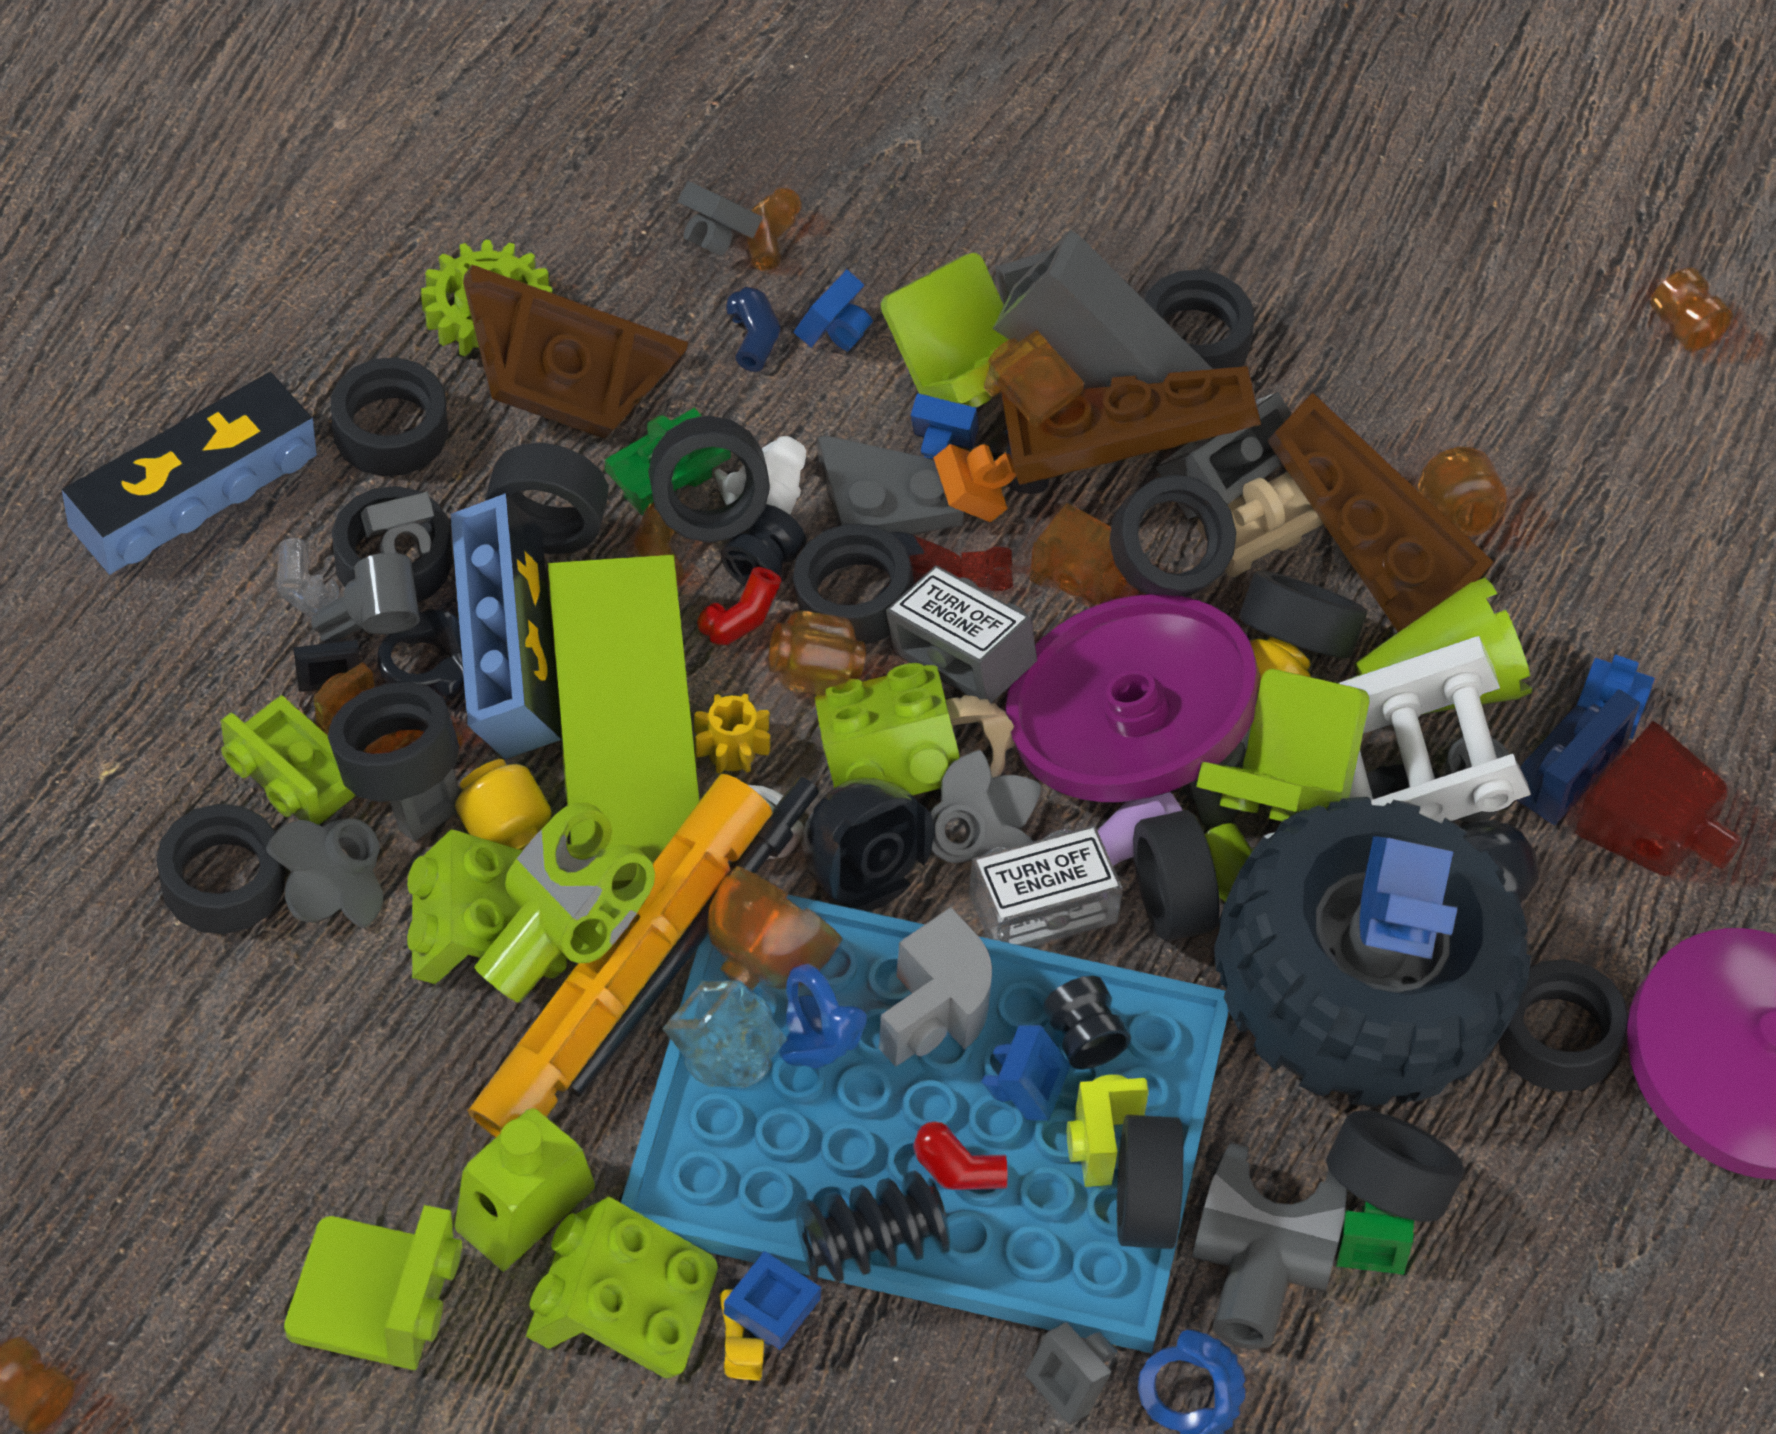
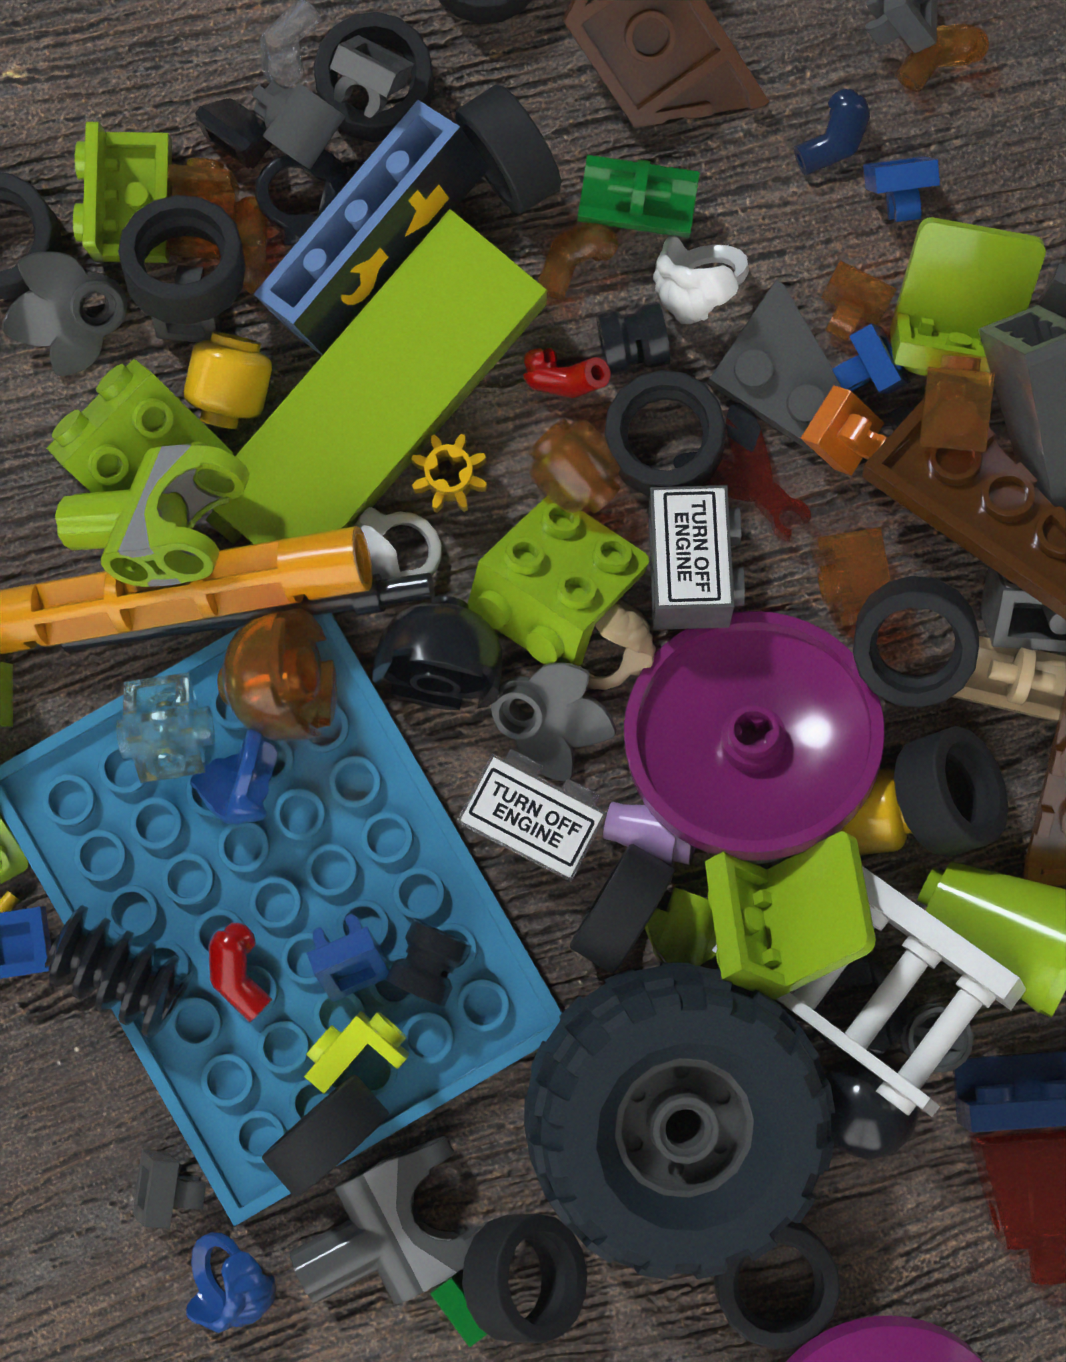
camera: 50 degrees right, 30 degrees up
black tyre [648,415,770,543] -> none
light grey brick [879,907,992,1067] -> none
brick [1360,836,1457,959] -> none
none -> clear orange tile [821,260,897,342]

